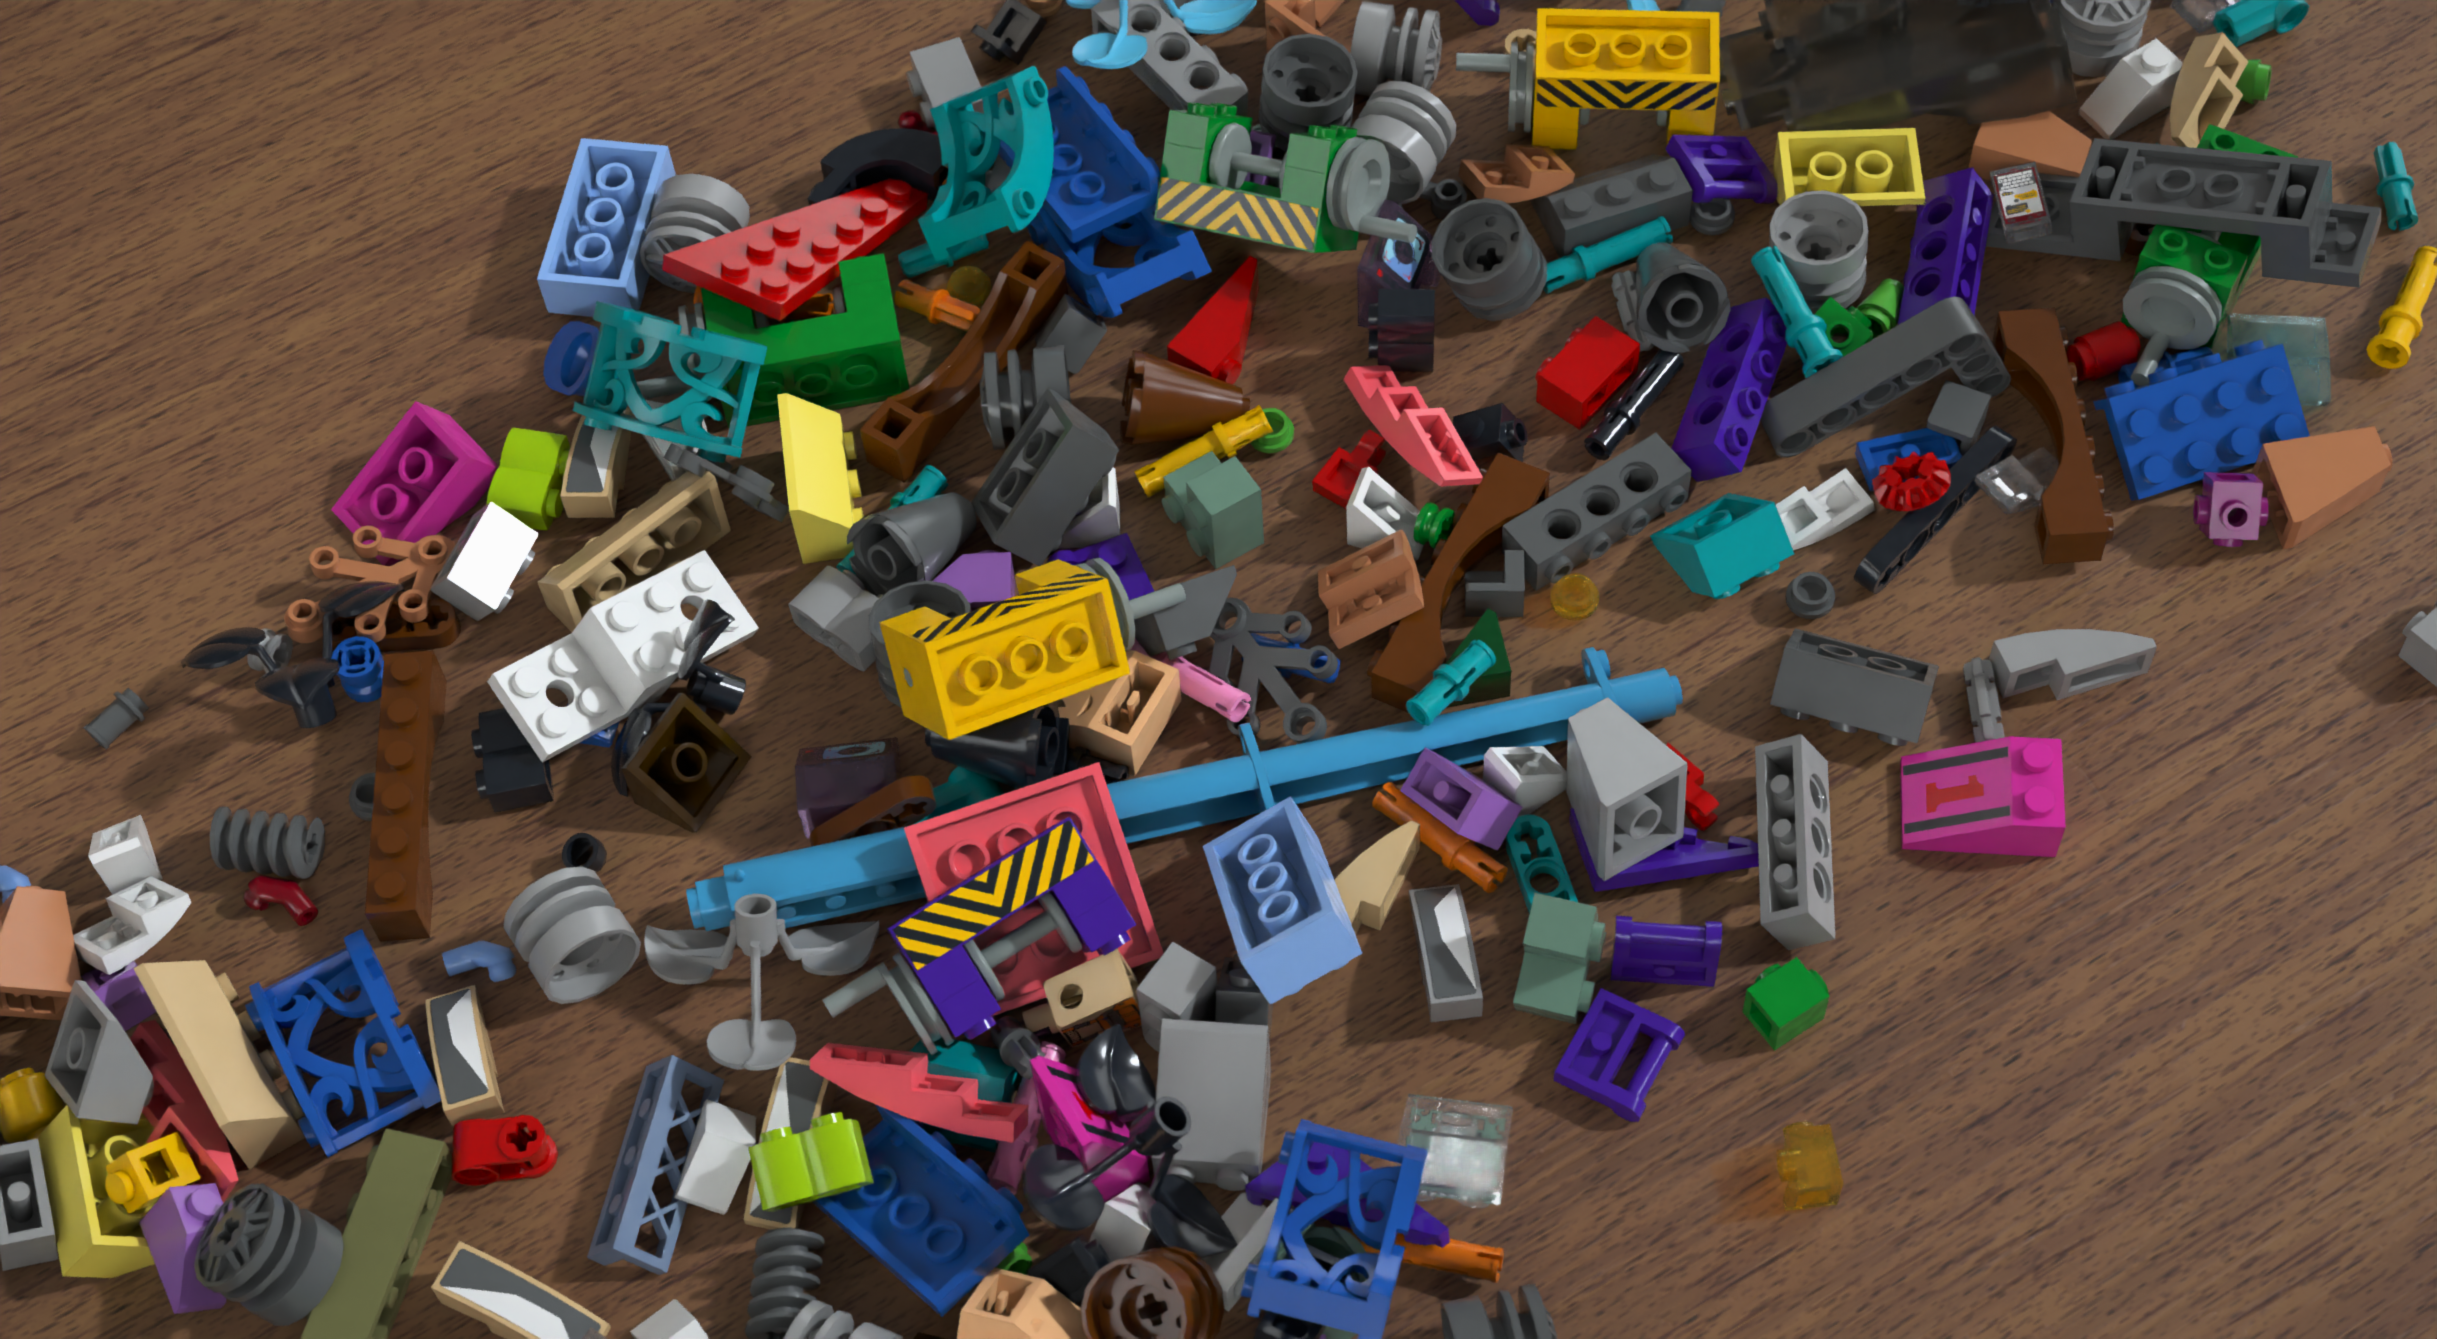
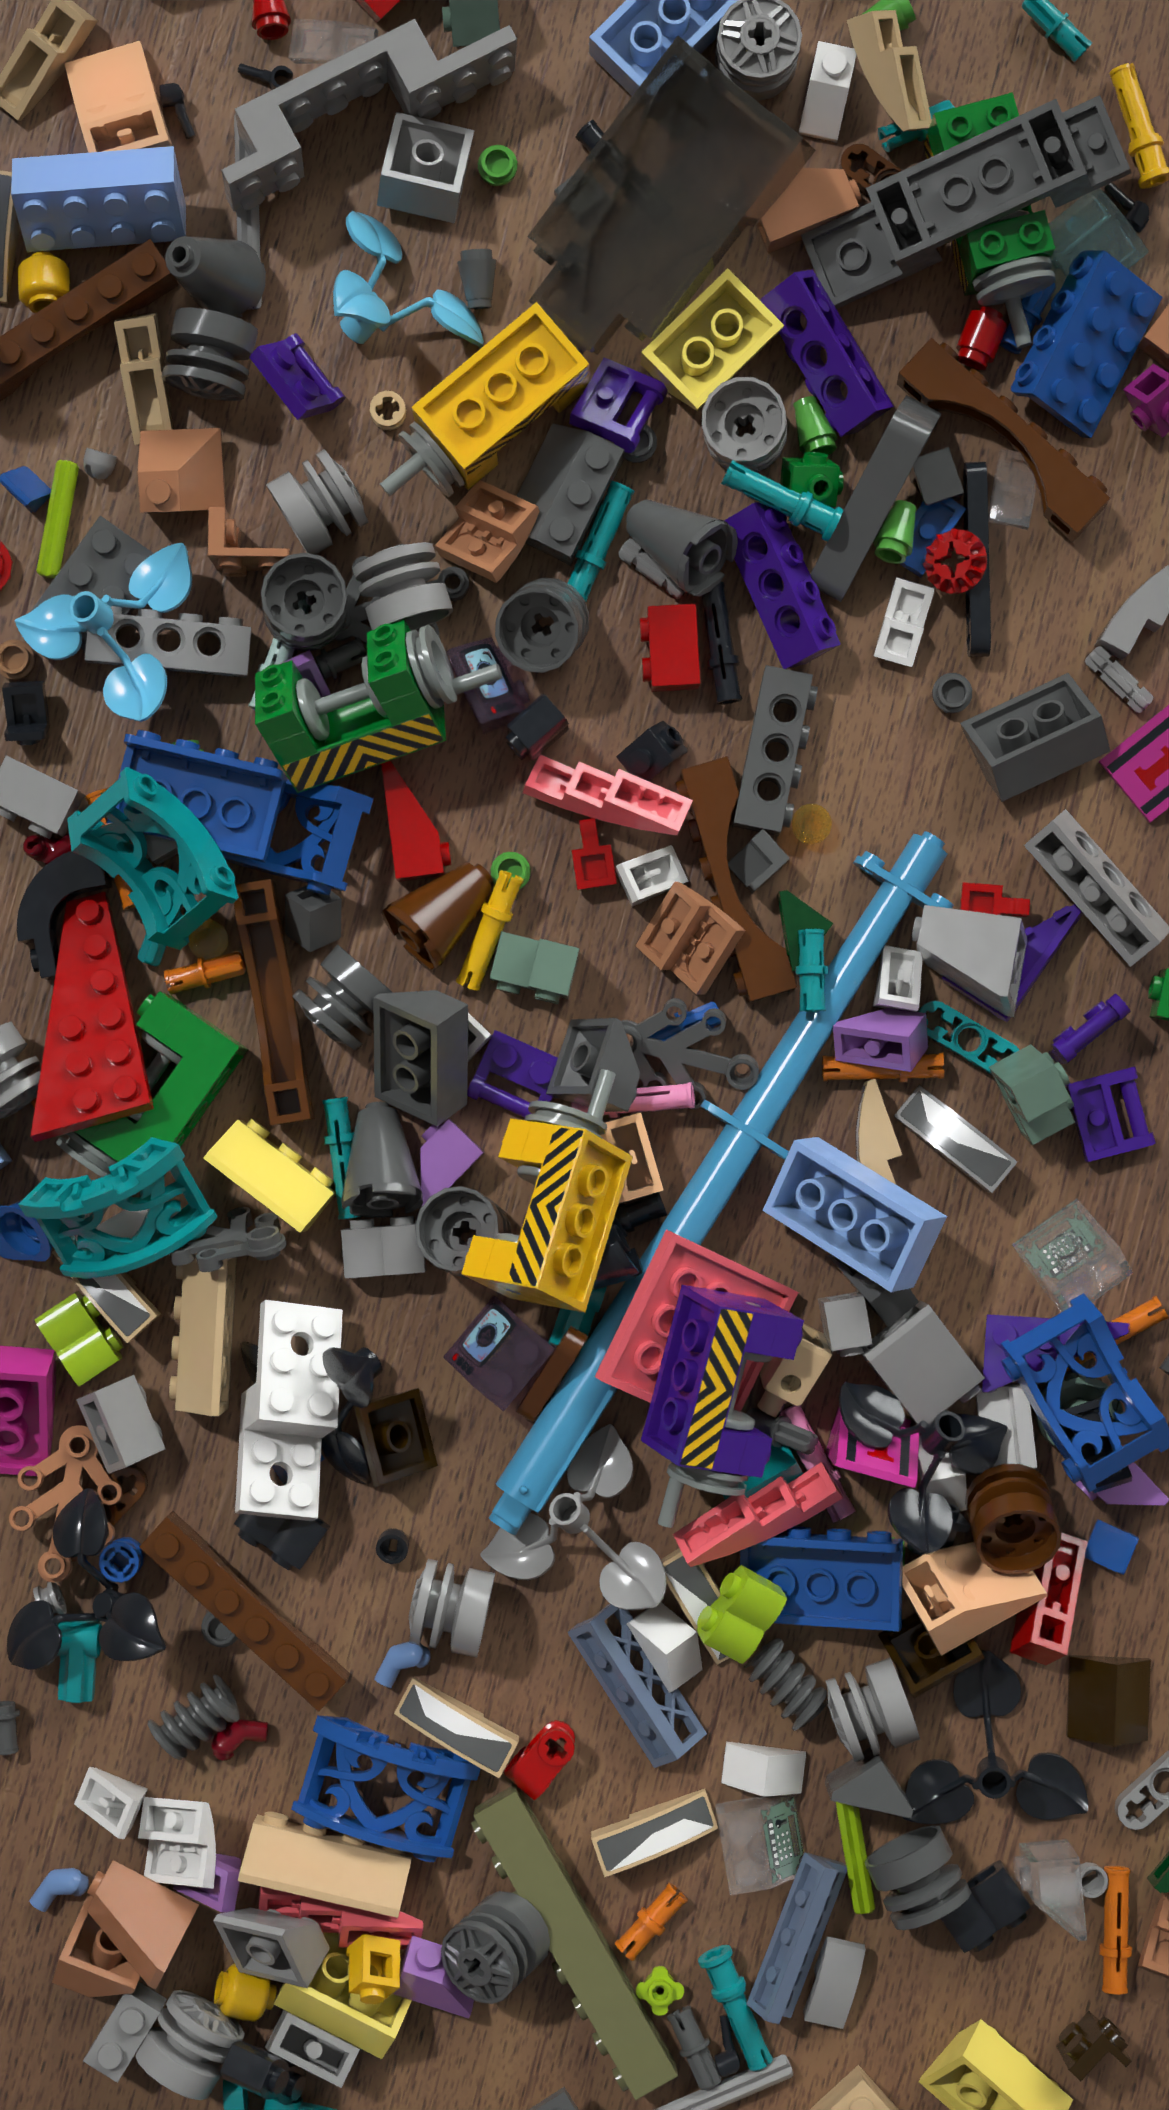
camera: 45 degrees left, 30 degrees up
green bush [1414,502,1455,549] -> none
teal slope [1650,493,1795,599] -> none
tile [1990,162,2053,244] -> none
none -> teal piece [57,1621,102,1703]
none -> bright green cone [873,500,917,564]
none -> black hand [1104,182,1149,233]

